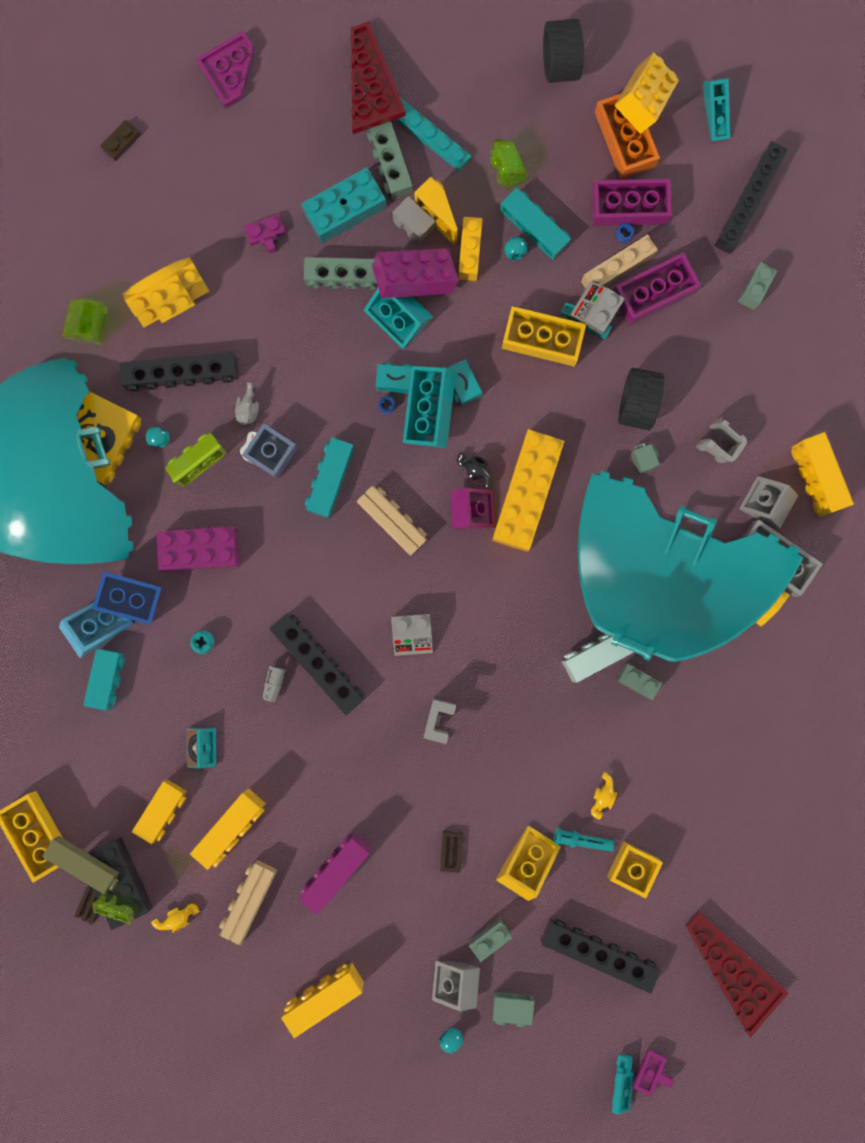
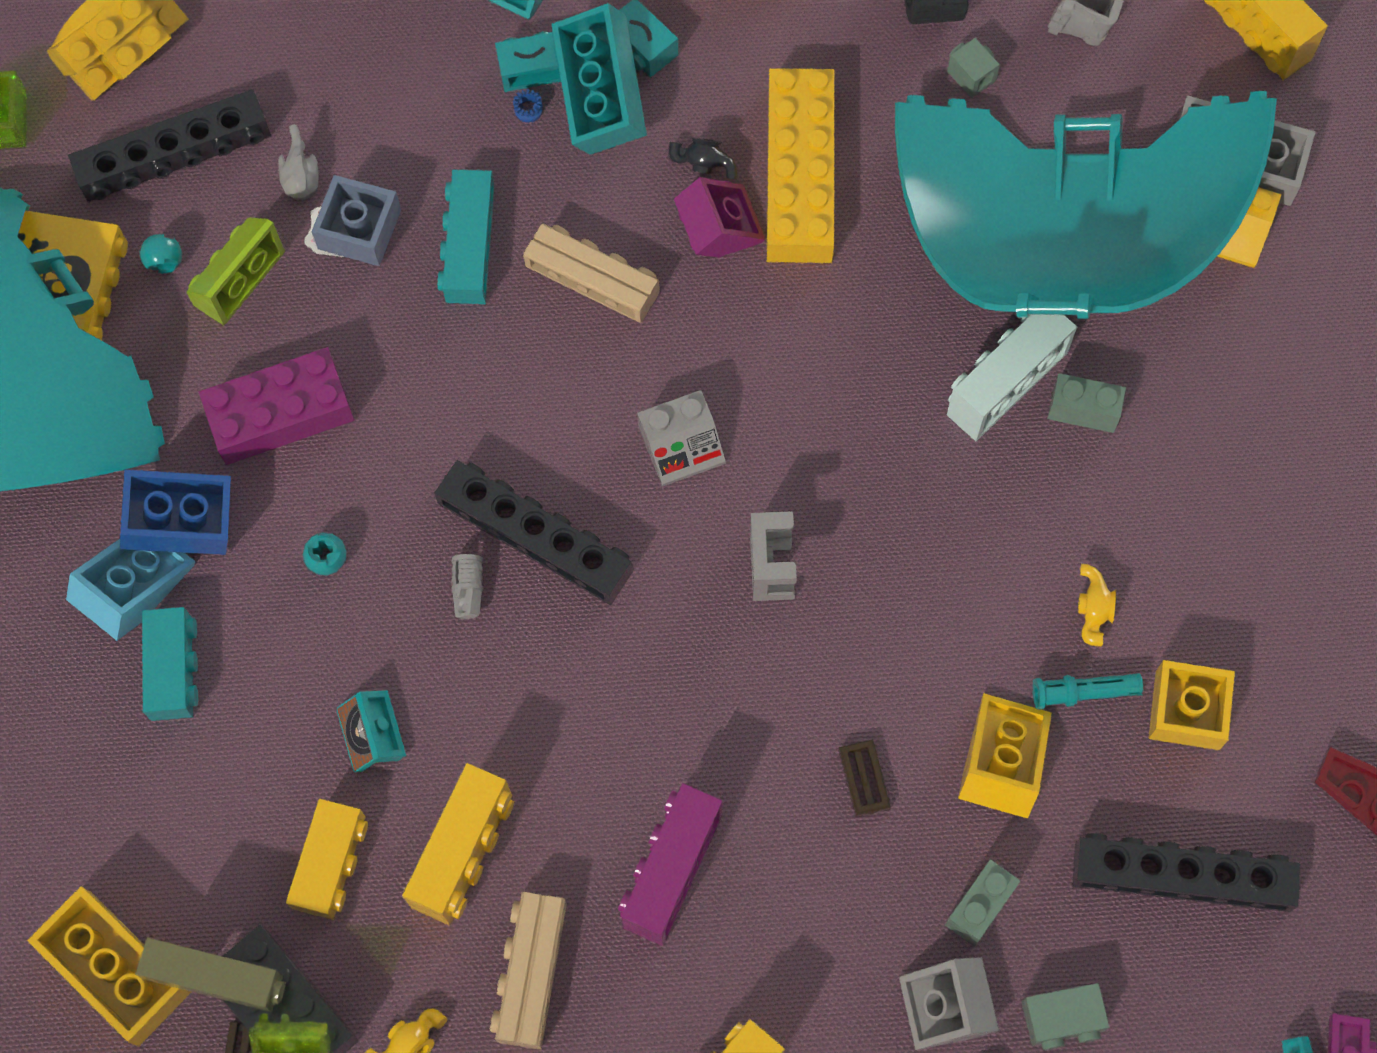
camera: 15 degrees left, 15 degrees down
light grey slope [739,476,798,528] -> none

